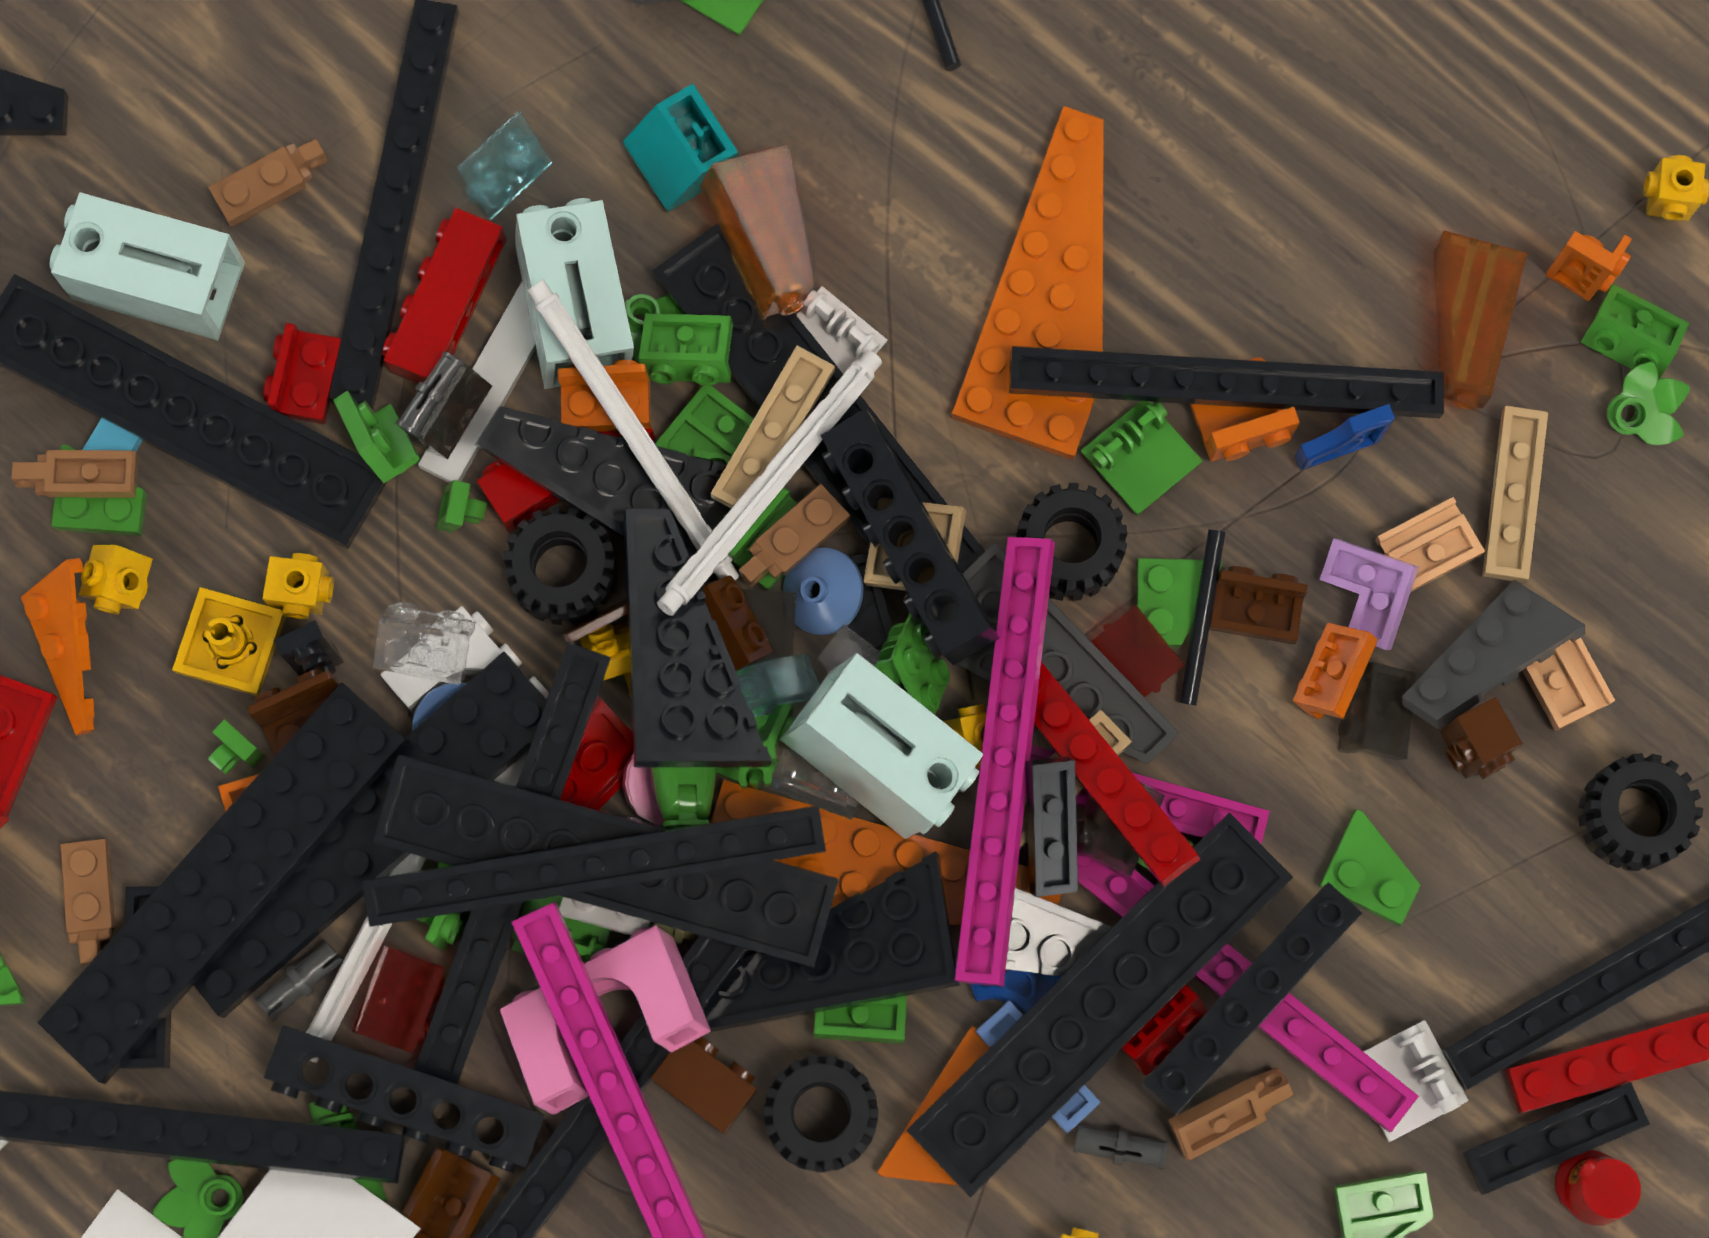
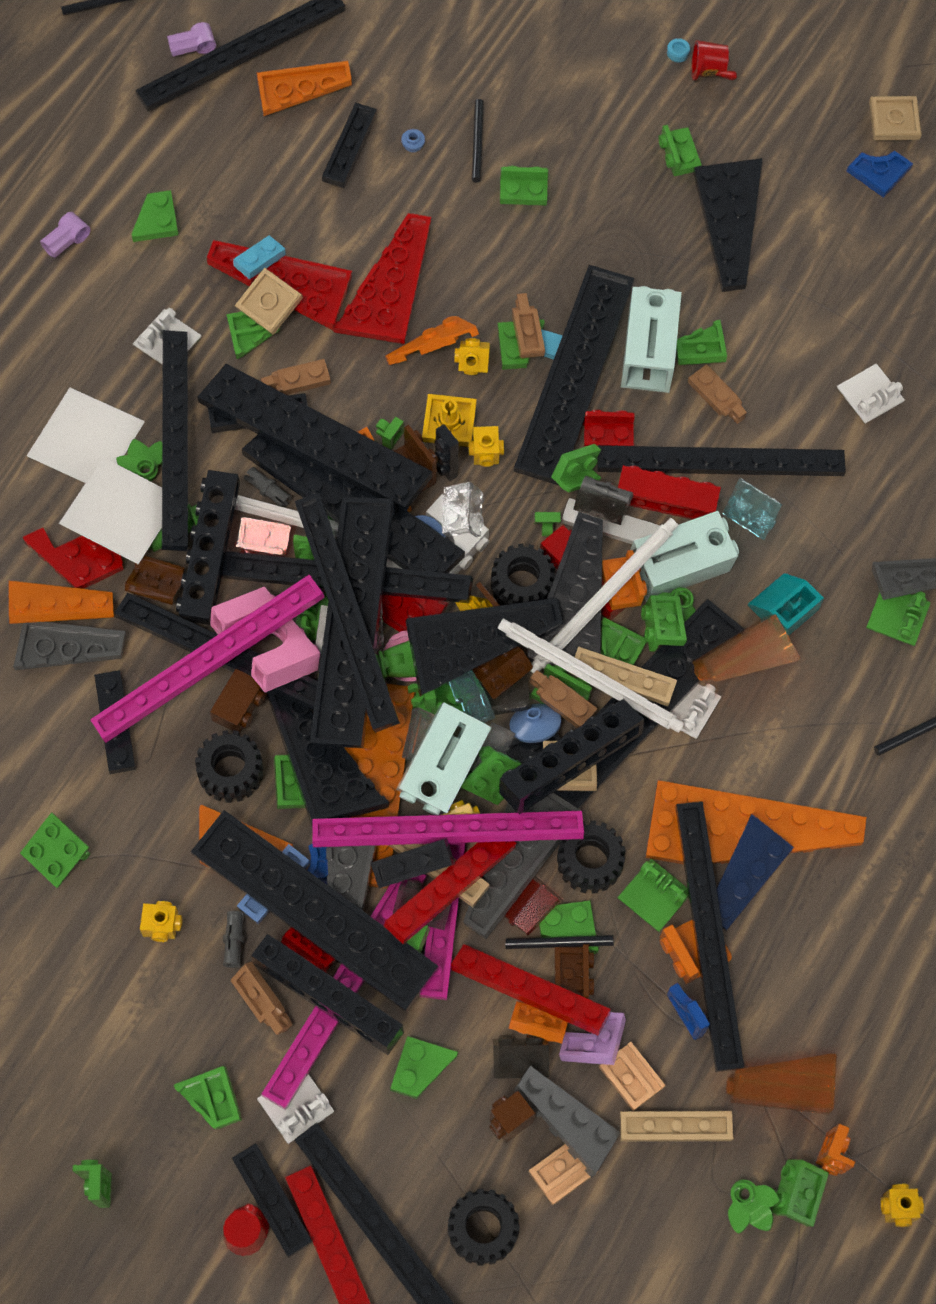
camera: 80 degrees right, 10 degrees down
none -> red plate [451,944,611,1036]
none -> bright green wing [676,320,727,365]
none -> dark blue wing [717,814,794,931]

